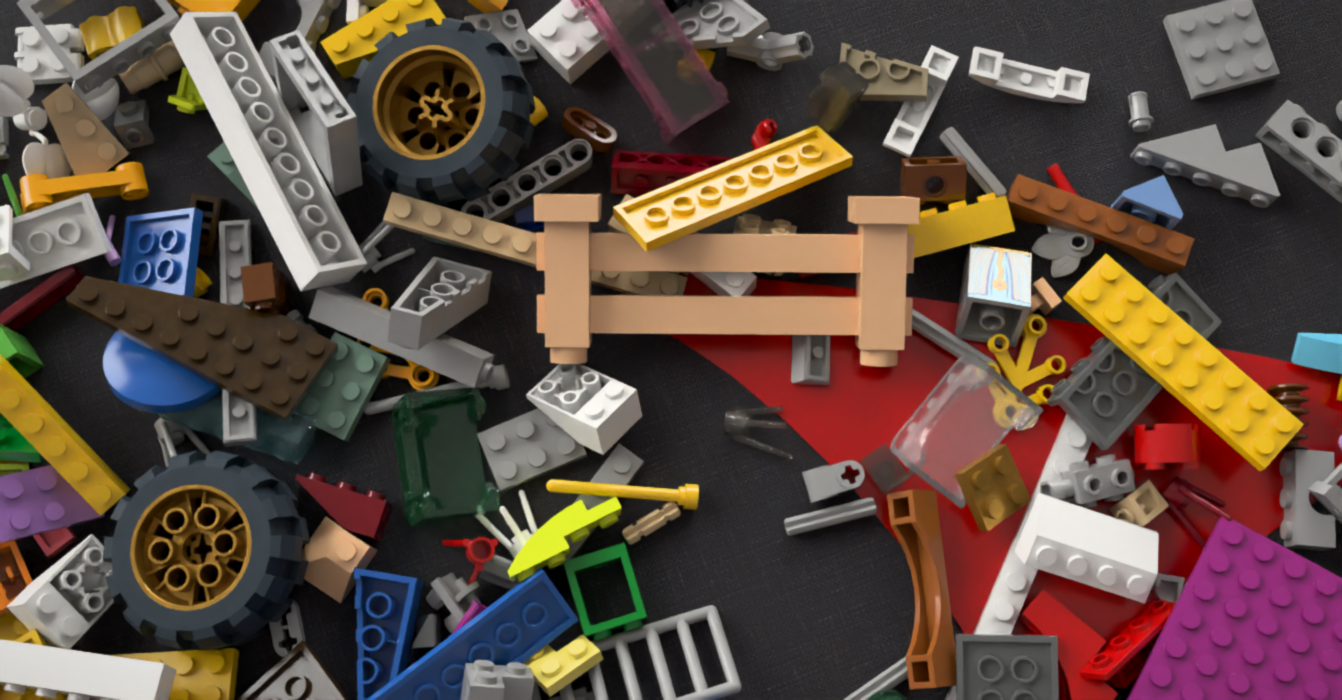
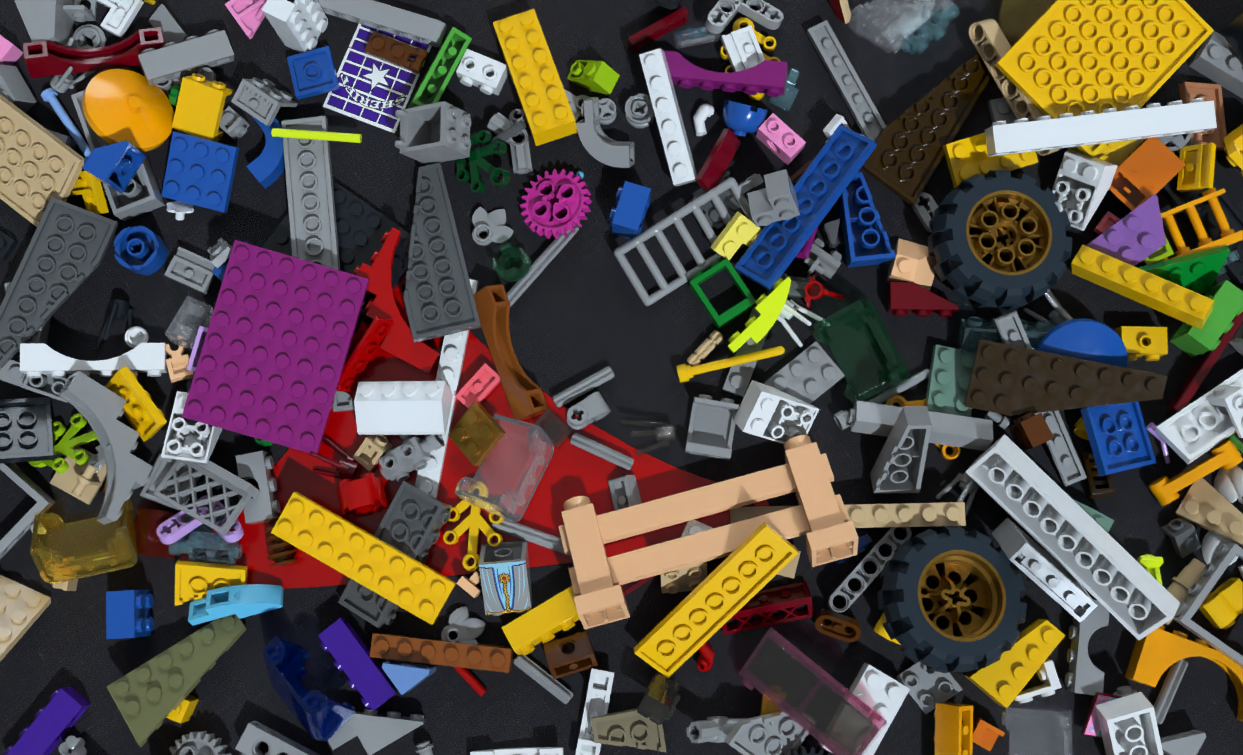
camera: 165 degrees right, 5 degrees up
none -> clear blue windscreen [263,635,356,741]
none -> dark purple brick [318,617,399,711]
none -> coral plate [455,363,501,409]
none -> light grey axle [570,433,634,470]
none -> light grey panel [685,394,739,460]
none -> yellow brick [1114,326,1168,361]

